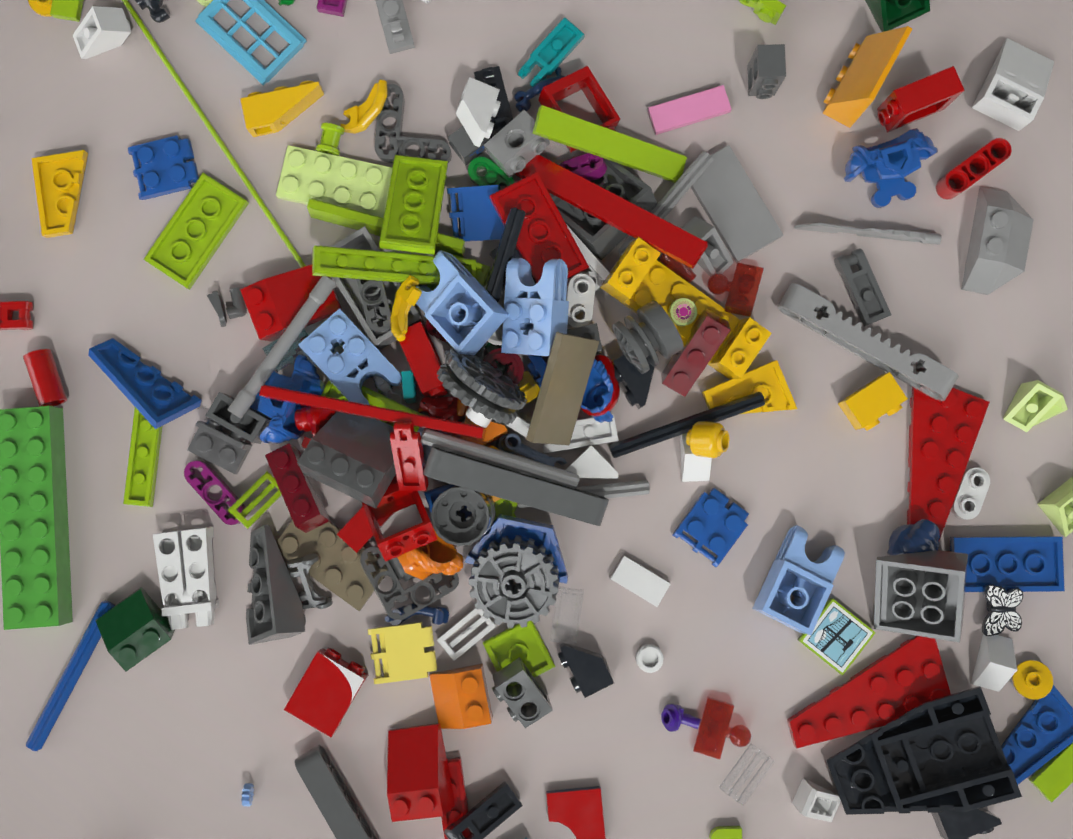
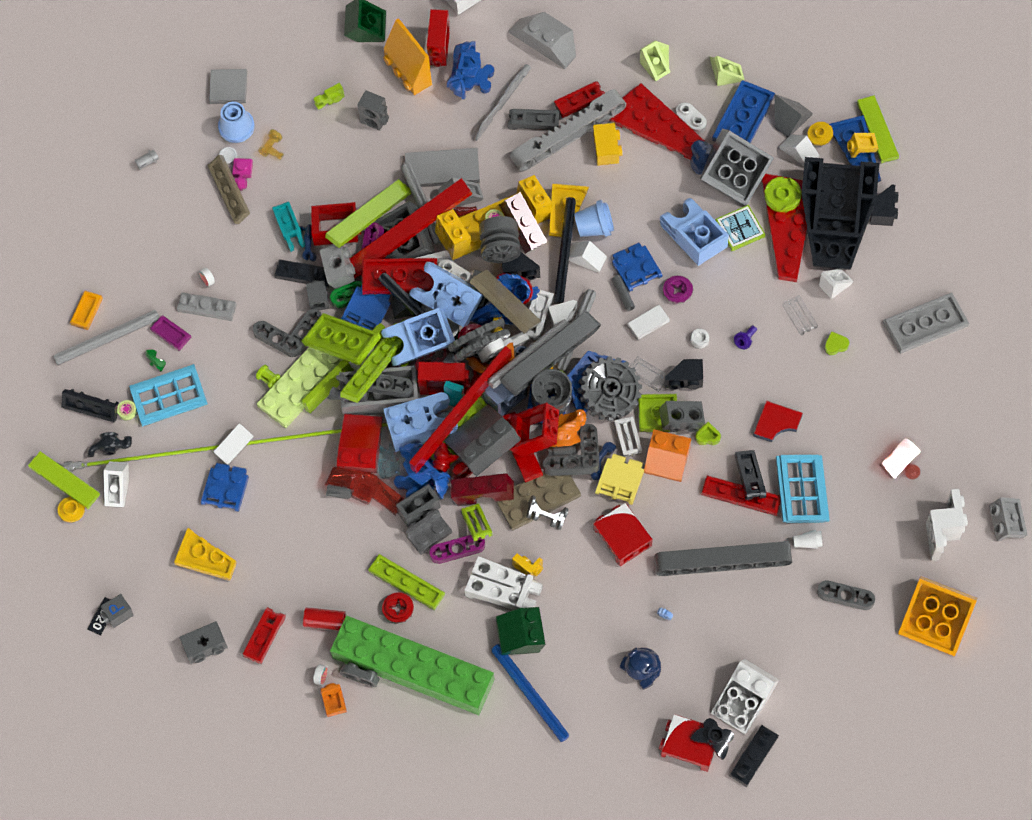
camera: 60 degrees left, 20 degrees down
blue wing [88,338,202,429] -> none
lime tile [143,173,249,290] -> none
light grey piece [227,276,337,419] -> none
yellow slope [240,81,324,137] -> none
dark grey wedge [246,525,306,645] -> none
yellow piece [340,79,387,134] -> none
red slope [387,723,455,822] -> none
yellow piece [390,275,422,341] -> none
hinge [390,422,429,491] -> none
white slope [456,77,501,147] -> none
bright pink tile [648,85,732,135] -> none
yellow head [686,421,730,458] -> none
clear red plate [693,696,751,759] -> none
clear red plate [707,263,764,317] -> none
red beam [936,138,1012,200] -> none
black animal [981,584,1023,636] -> none
none -> white tile [214,423,254,465]
none -> clear red plate [325,467,404,516]
none -> dark grey piece [327,373,349,402]
none -> red gear [382,592,414,624]
none -> yellow bracket [512,553,543,577]
none -> red plate [554,81,605,118]
none -> light blue piece [574,200,614,237]
none -> dark grey piece [612,275,635,311]
none -> dark blue helmet [620,647,661,690]
none -> magenta gear [663,275,693,304]
none -> lime tile [695,422,721,445]
none -> lime tile [764,177,801,212]
none -> dark grey slope [774,94,813,138]
none -> yellow bracket [847,133,879,158]

